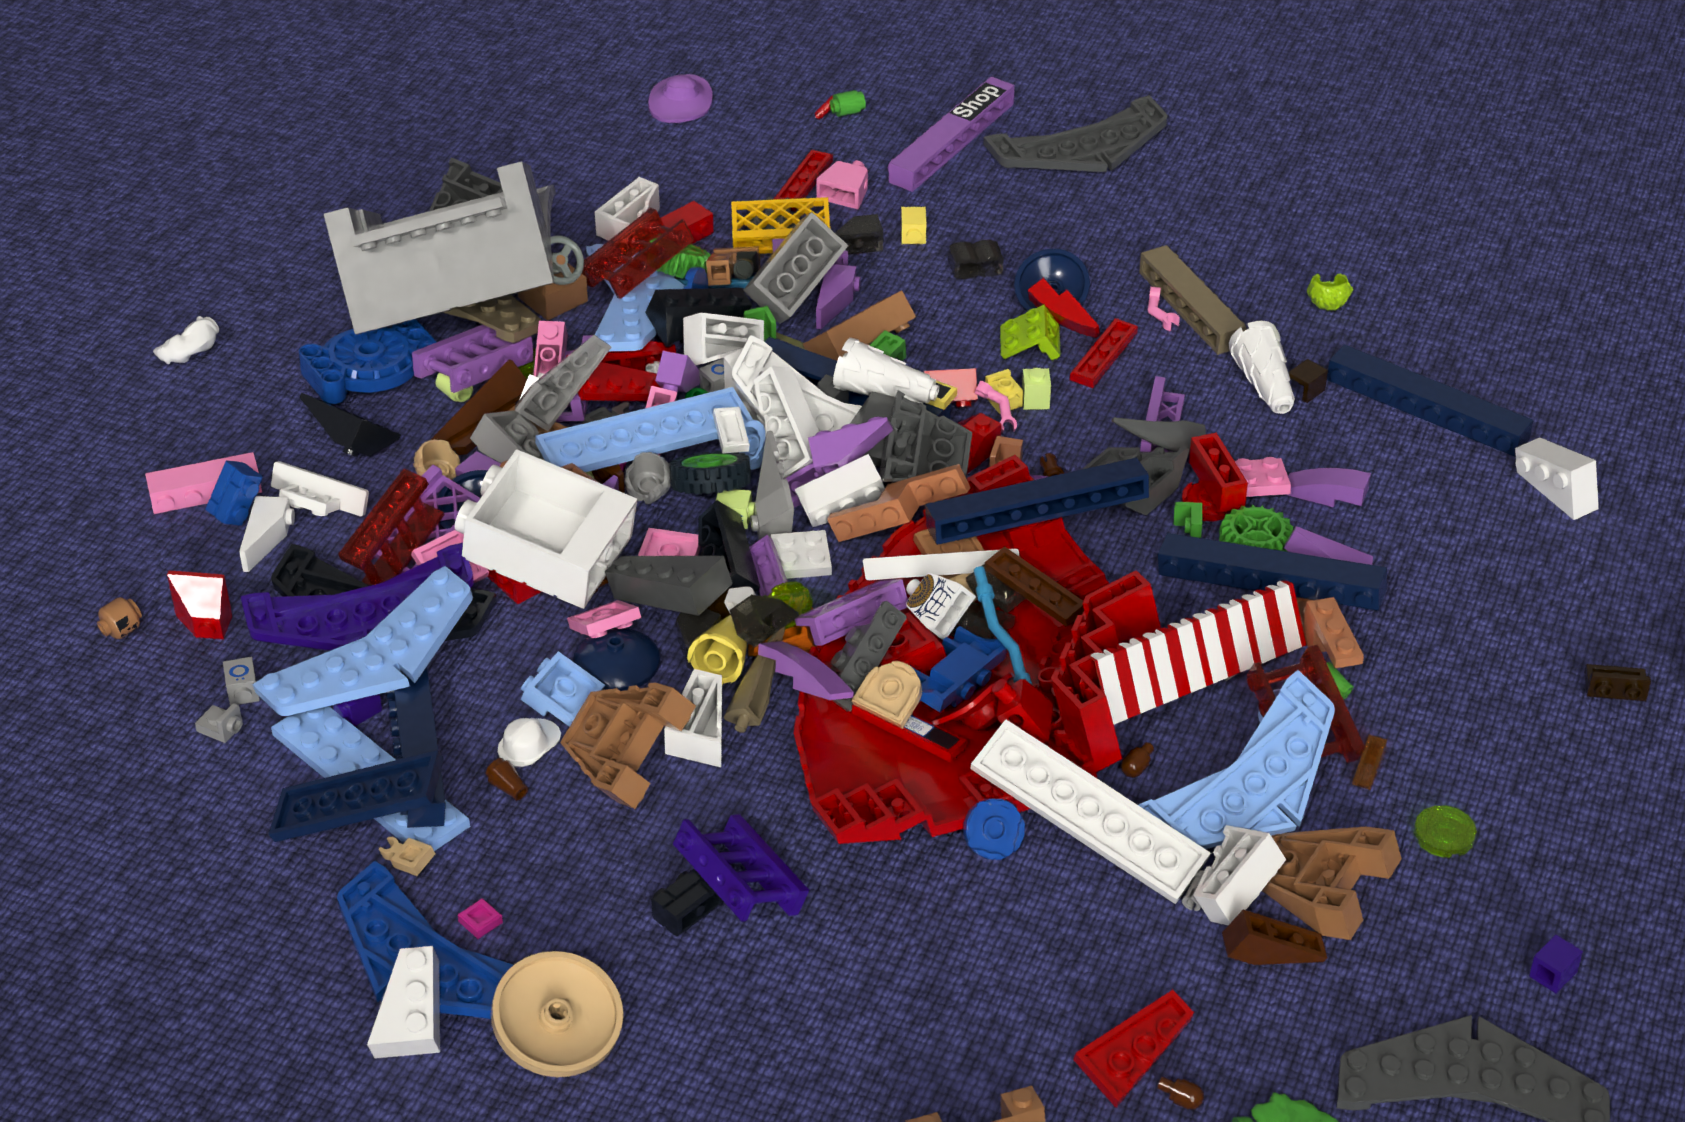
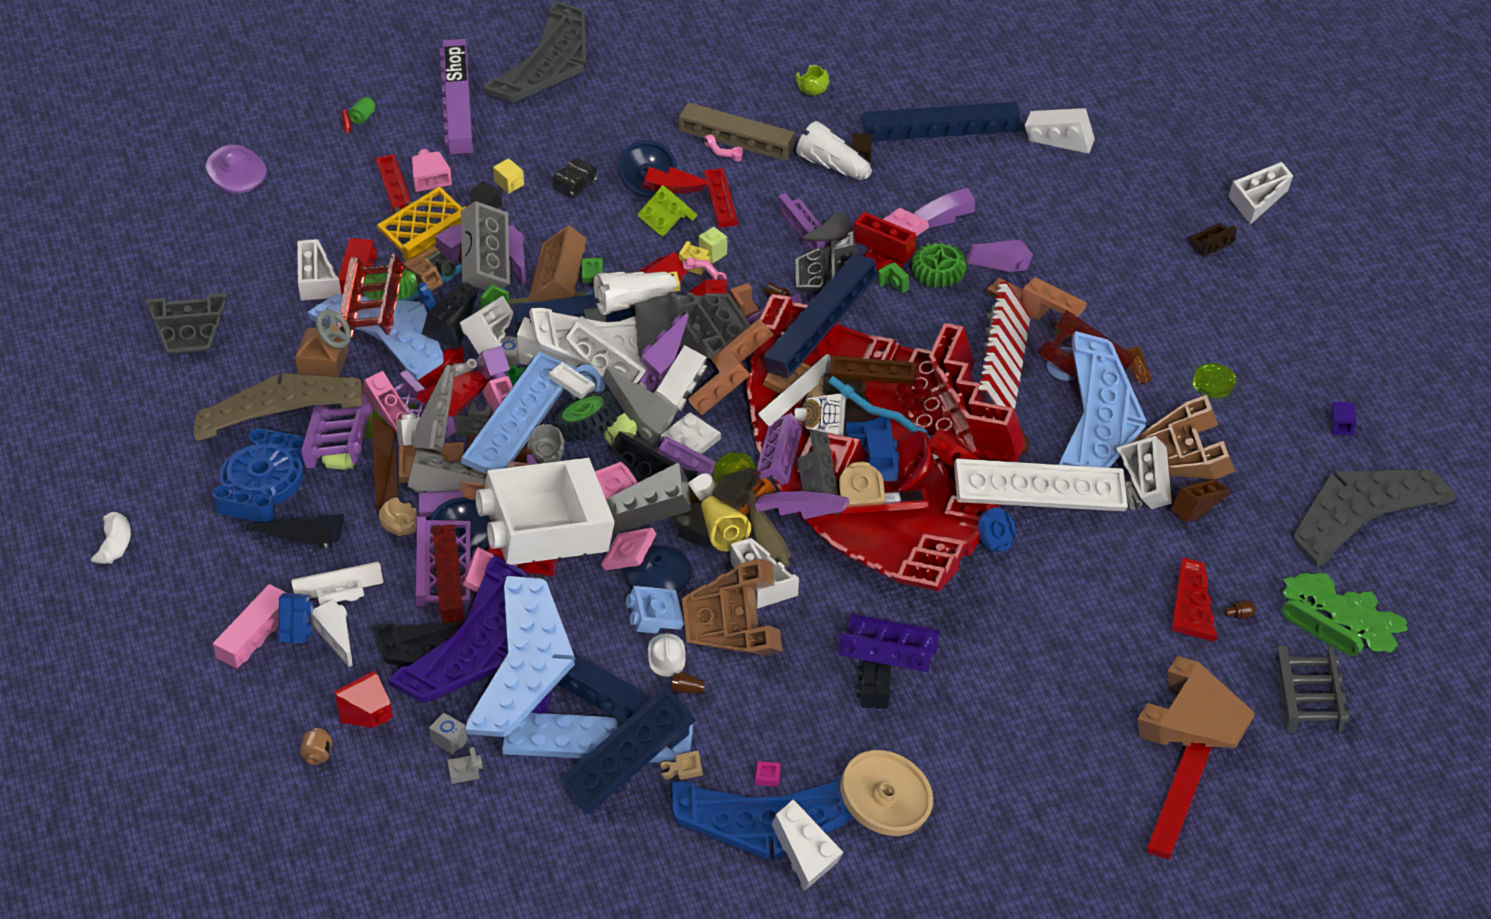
camera: 40 degrees left, 5 degrees up
light grey slope [324,161,556,335] -> none
dark blue brick [1158,533,1387,611] -> none

